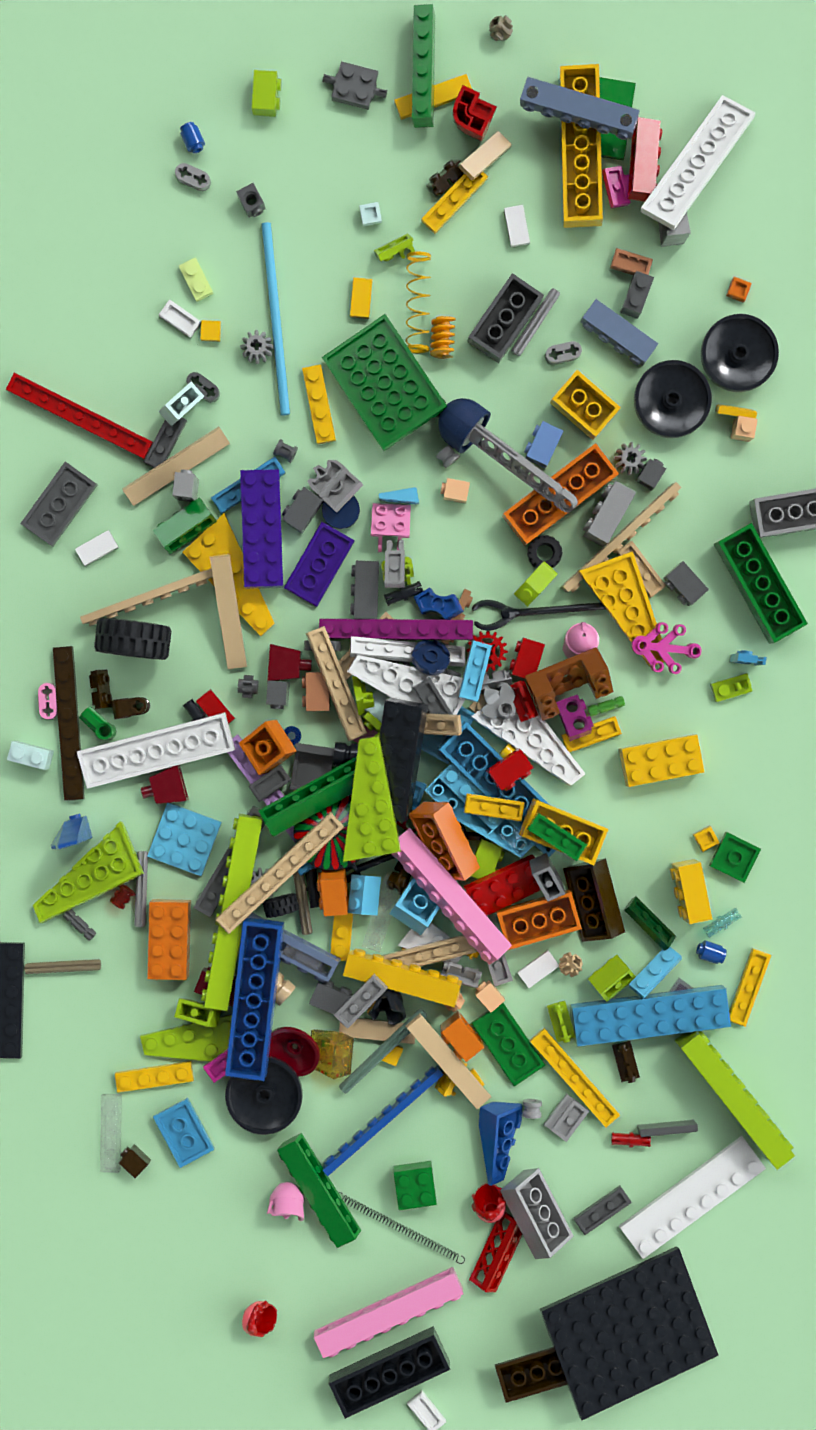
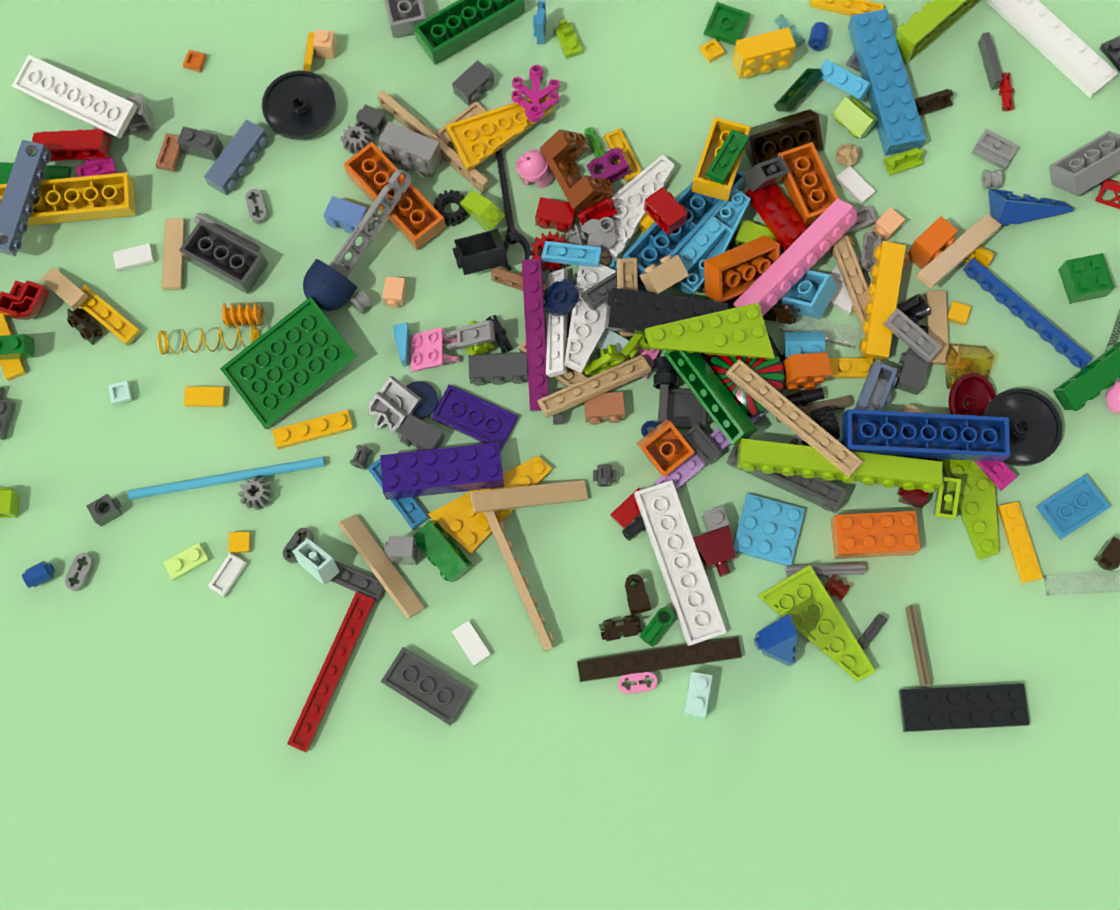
camera: 90 degrees left, 15 degrees down
black tyre [94,618,172,660] -> none
dark grey brick [266,681,290,709] -> none
dark red torso [268,644,312,681] -> none
sand green axle [339,1008,427,1094] -> none
lime plate [374,233,415,261] -> none
blue tile [414,588,464,620] -> none
yellow tile [463,793,525,822] -> none
green tile [471,1003,546,1087] -> none
red hair [471,1183,506,1223] -> none
yellow plate [530,1028,620,1128] -> none
yellow brick [550,370,621,440] -> none
dark grey tile [573,1185,632,1235] -> none
yellow brick [619,734,705,787] -> none
black dish [701,314,779,392] -> none
none -> tan tile [162,218,185,290]
none -> black window [452,229,508,275]
none -> tan brick [639,254,689,294]
none -> light grey brick [702,506,730,533]

